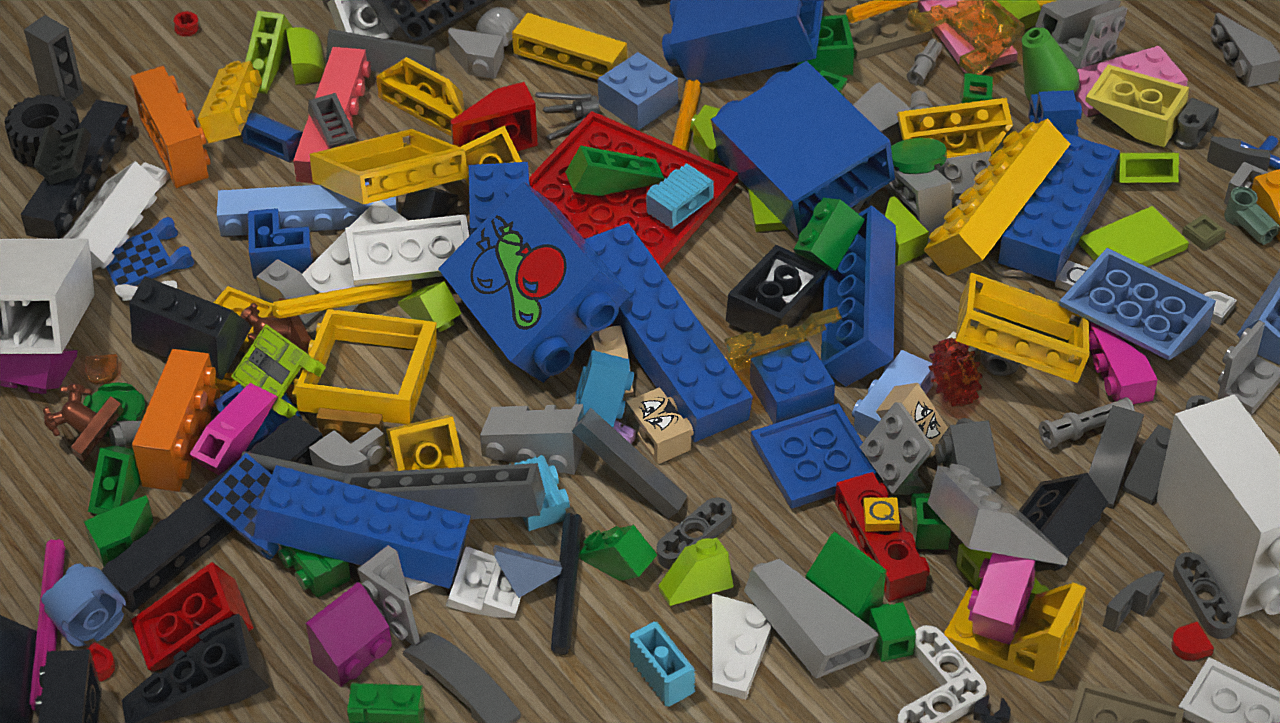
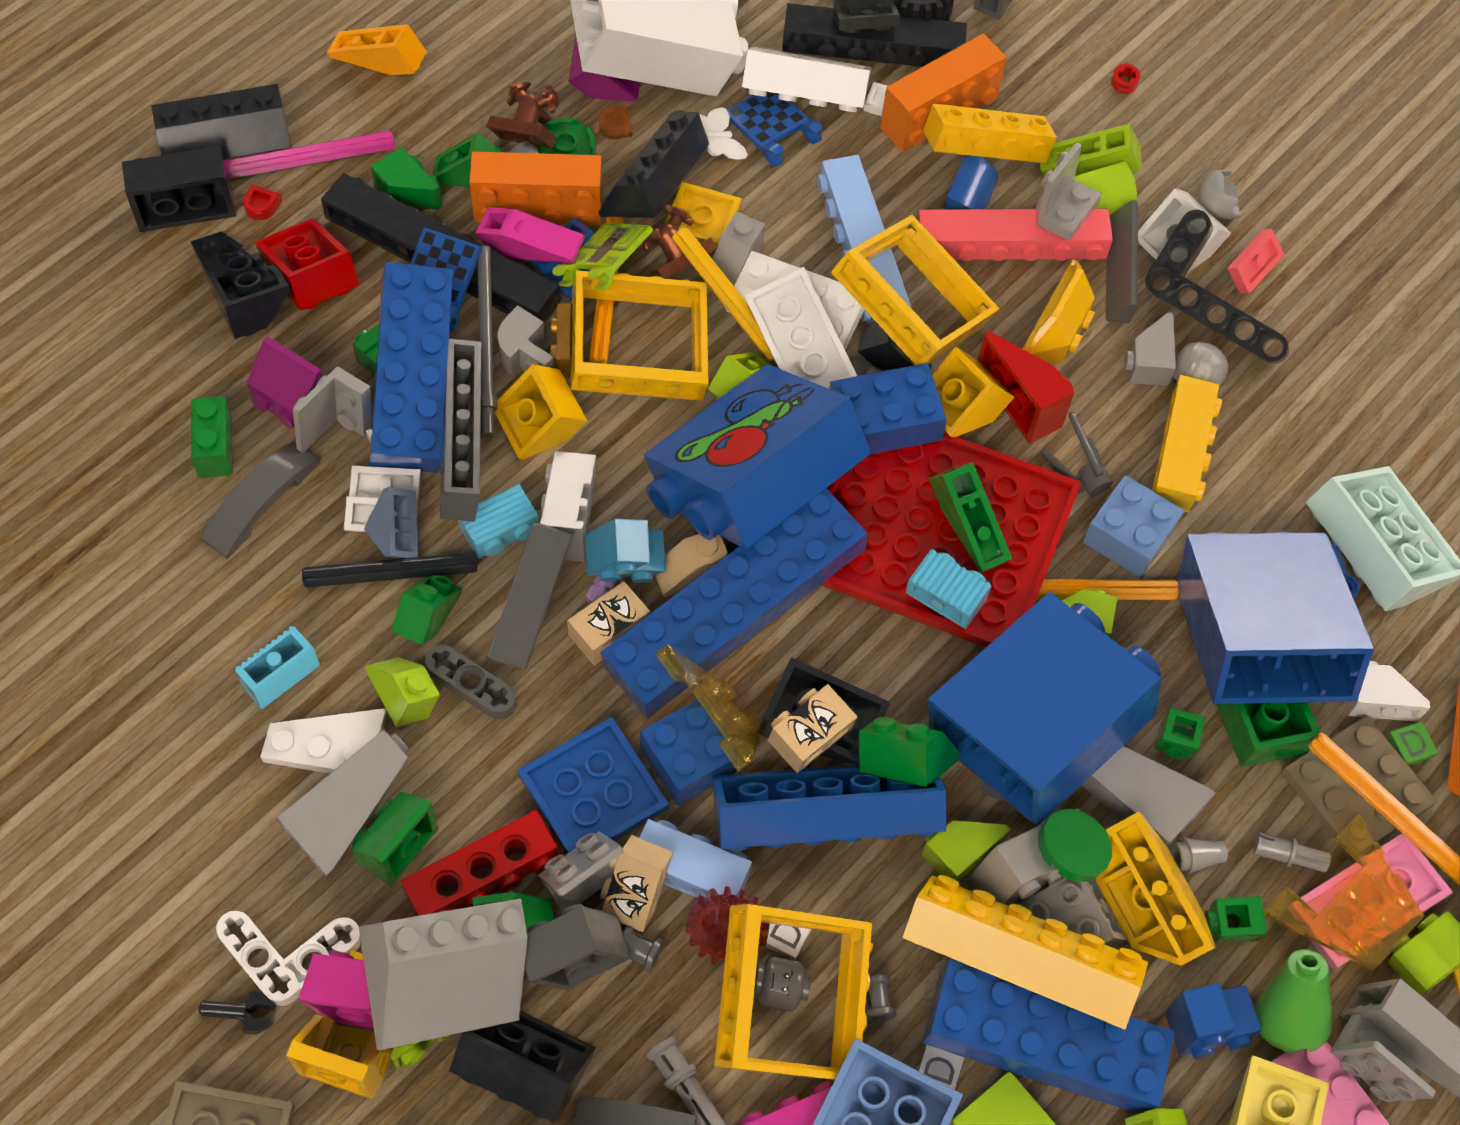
camera: 75 degrees right, 15 degrees up
medium blue brick [41,563,126,646] -> none
blue brick [248,208,313,279] -> none
dark grey slope [308,93,356,149] -> none
yellow tile [863,497,900,531] -> none
green brick [869,602,916,662] -> none
none -> tan brick [768,684,857,773]
none -> light grey bracket [1036,142,1102,241]

